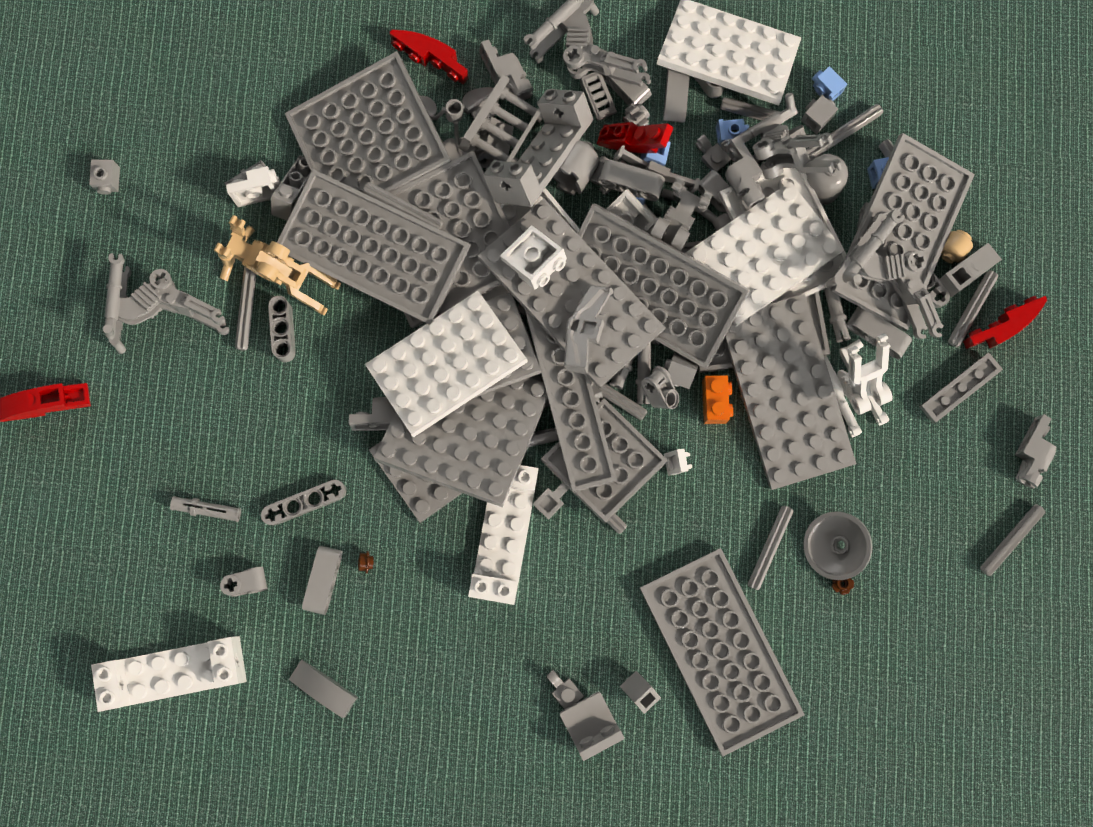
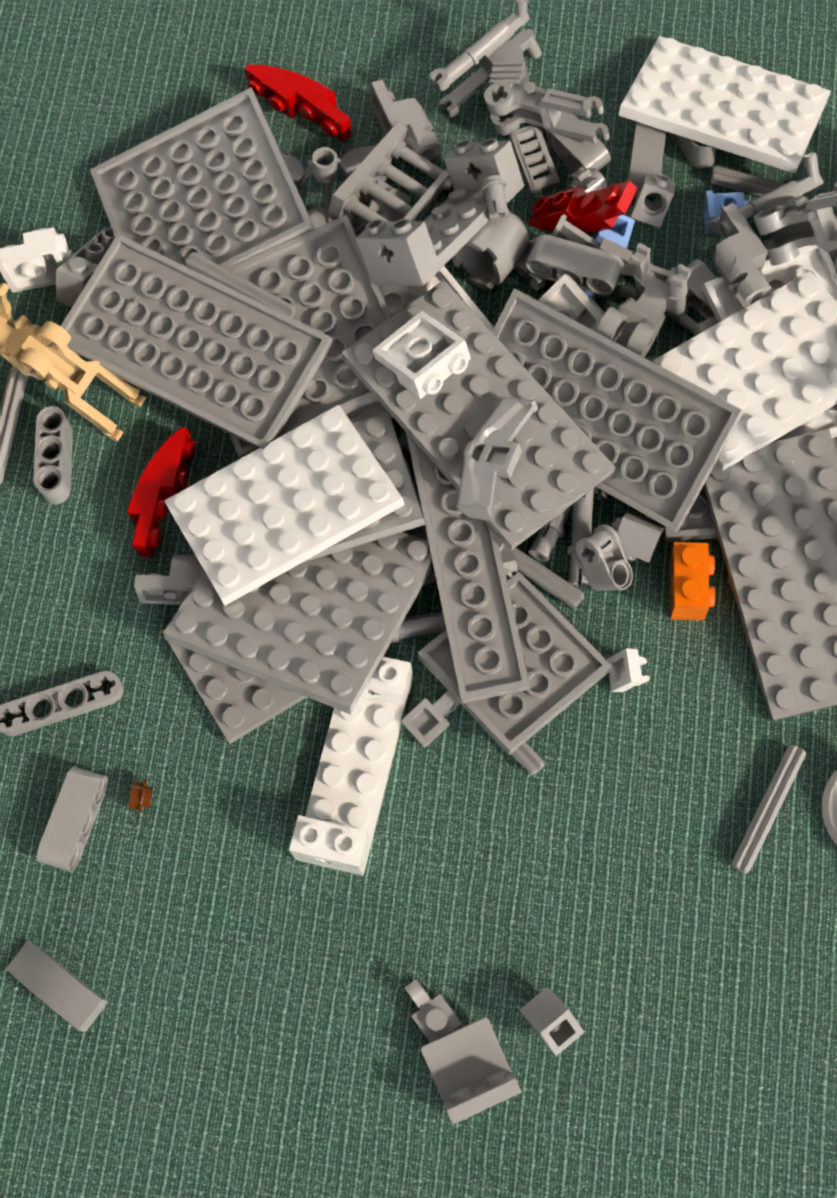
camera: 15 degrees right, 10 degrees down
light grey plate [639,548,805,757] -> none
light grey plate [695,134,731,172] -> none
none -> red slope [127,427,196,558]
none -> light grey pin [480,175,510,219]
none -> light grey brick [631,173,675,228]

